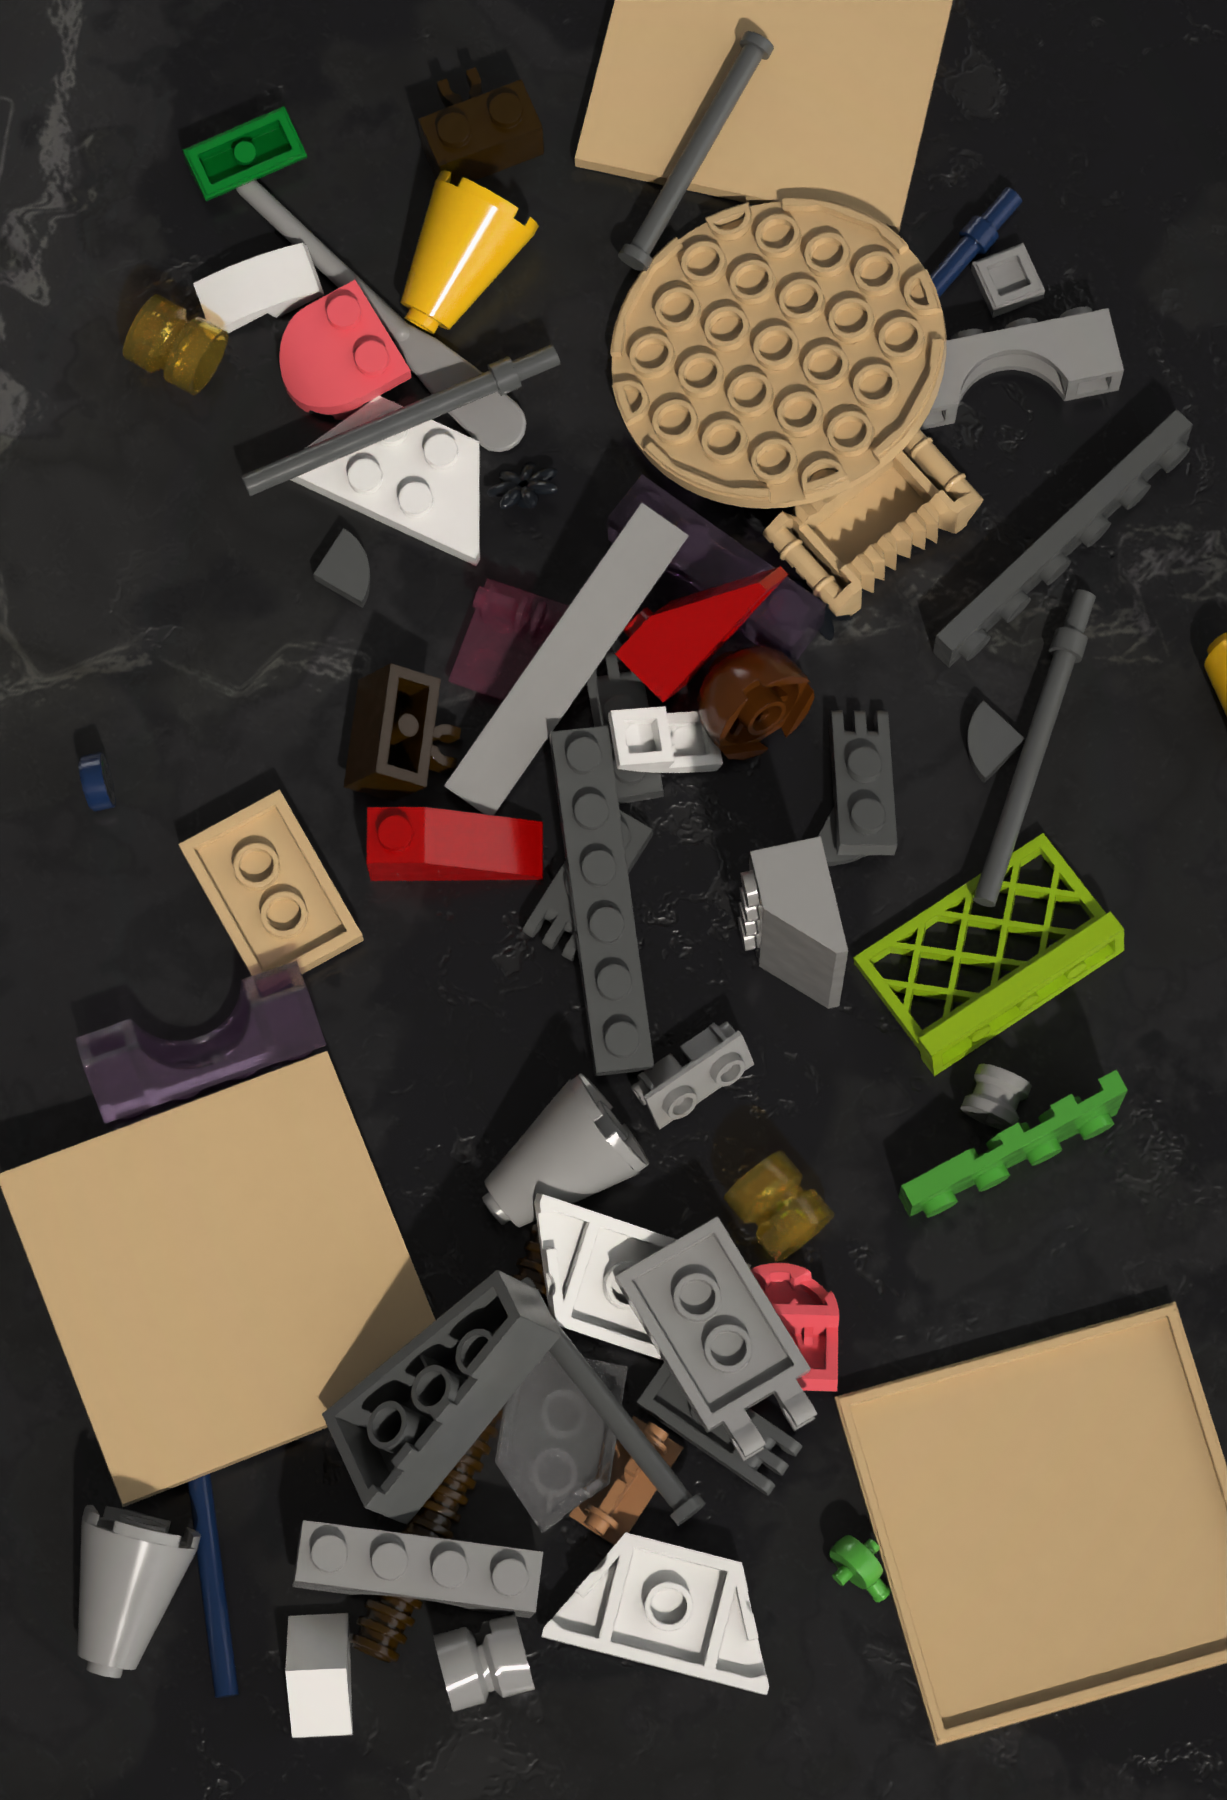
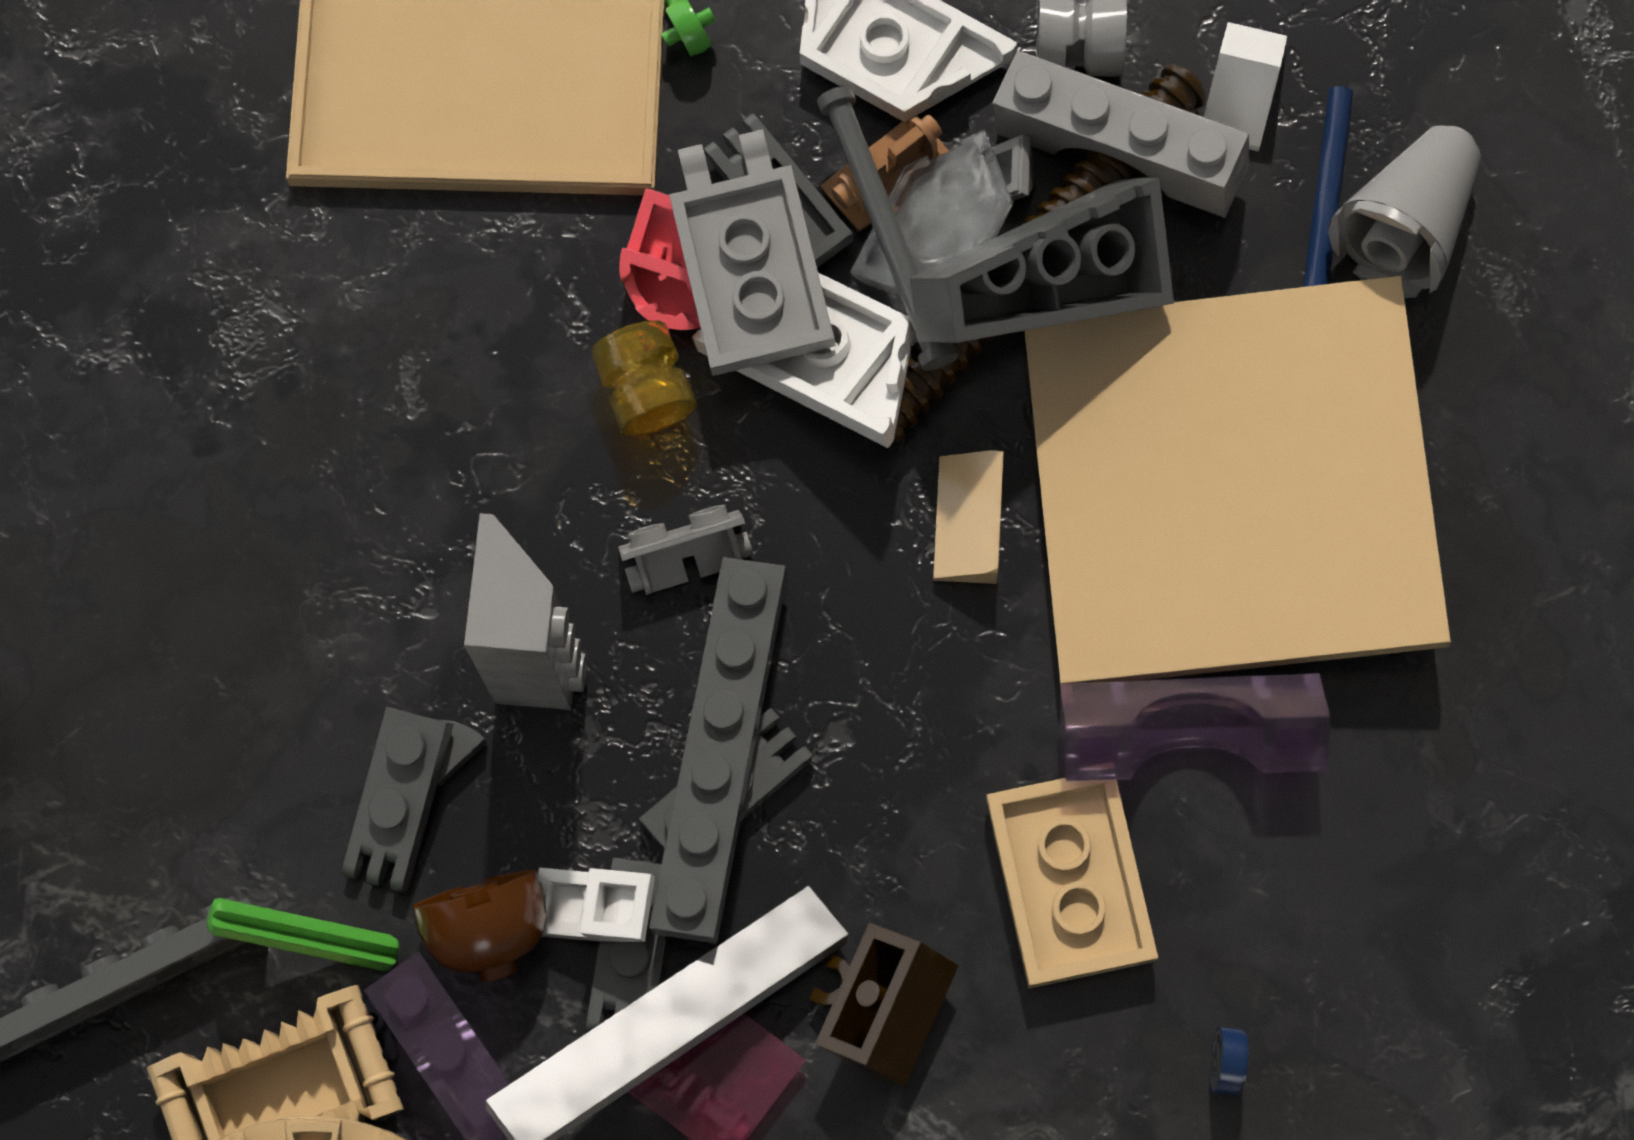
camera: 160 degrees left, 0 degrees up
red slope [367,807,543,881] -> none
light grey cone [482,1073,649,1228] -> none
red slope [615,566,789,702] -> none
lime fence [853,833,1124,1077] -> none
bright green wing [899,1069,1128,1218] -> none
light grey wheel [961,1064,1032,1130] -> none
dark grey tile [967,700,1025,783] -> none
dark grey bar [973,589,1096,907] -> none
none -> bright green axle [206,898,399,972]
none -> tan slope [933,450,1003,584]
none -> light grey slope [980,135,1036,211]

